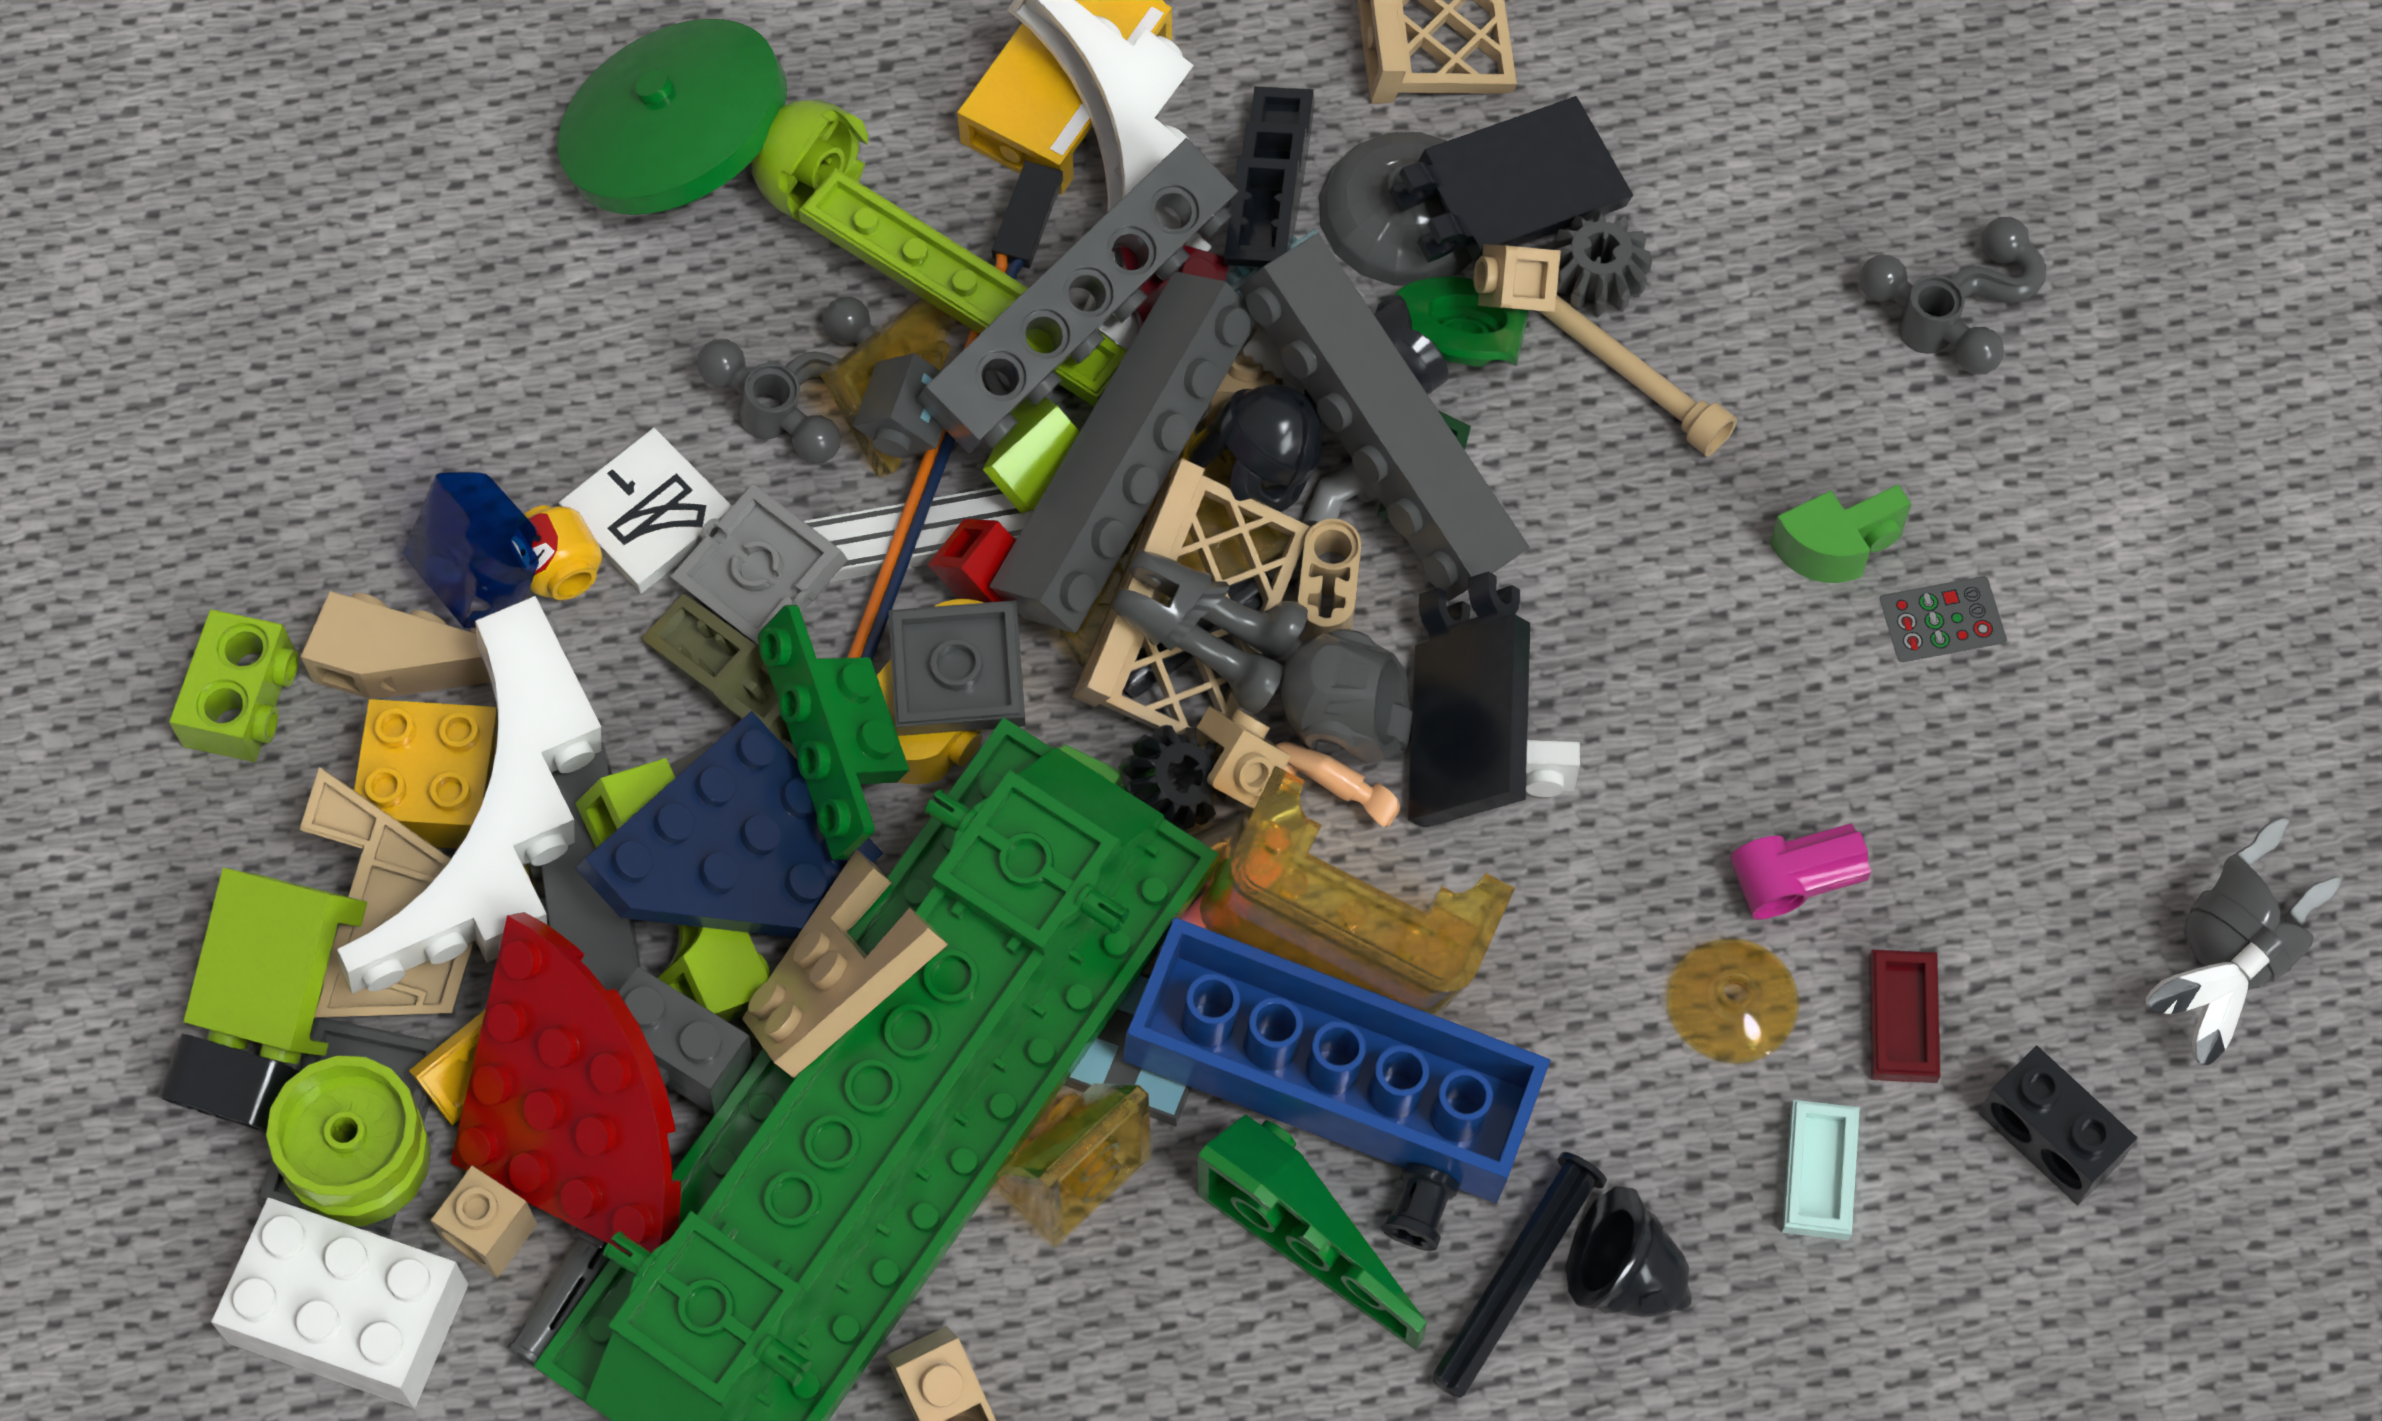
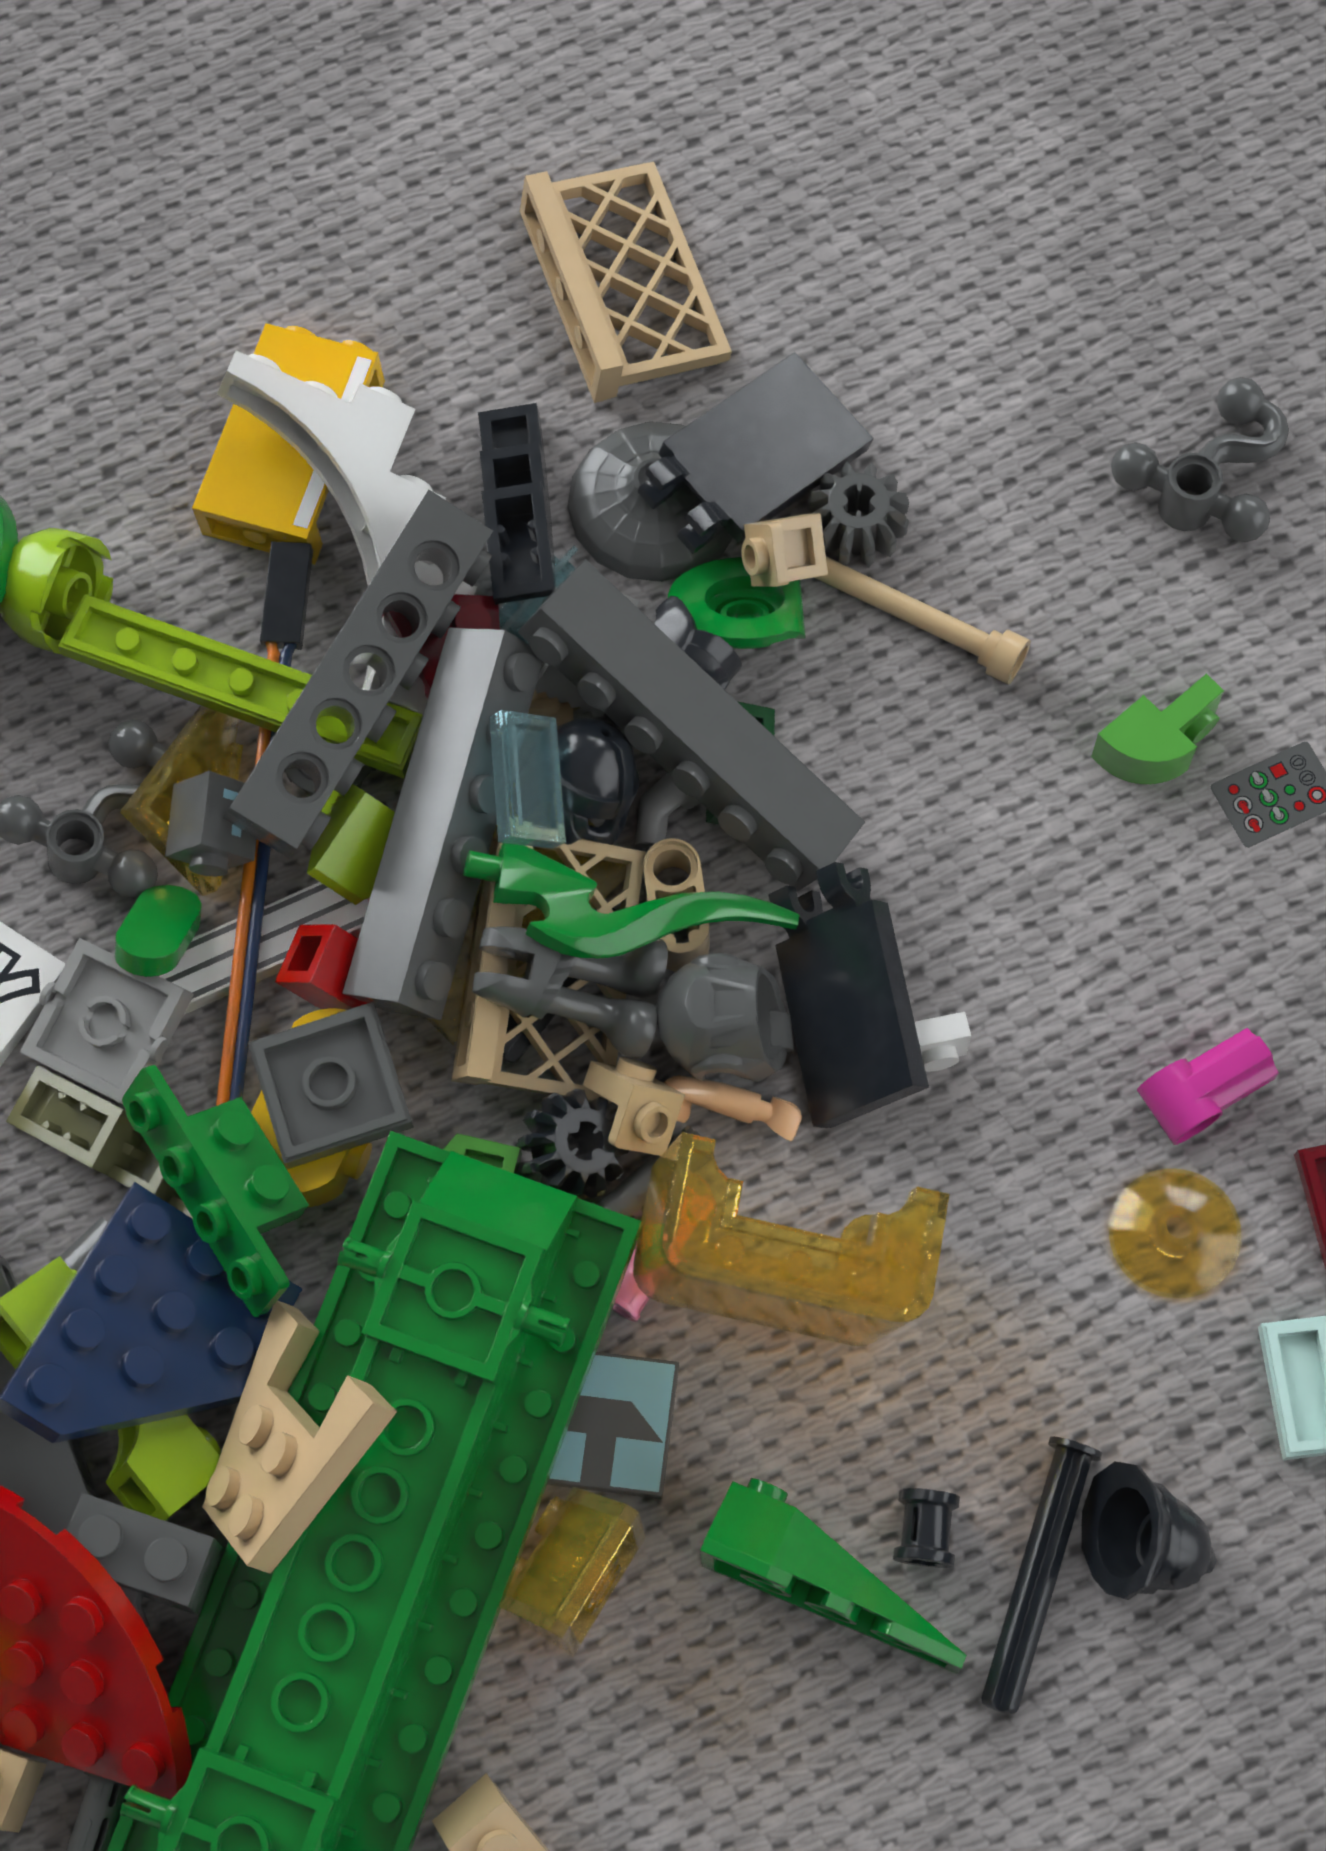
camera: 10 degrees left, 5 degrees up
blue brick [1122,917,1551,1204] -> none
none -> green tile [114,885,202,977]
none -> green piece [464,838,800,959]
none -> clear light blue tile [489,710,566,849]

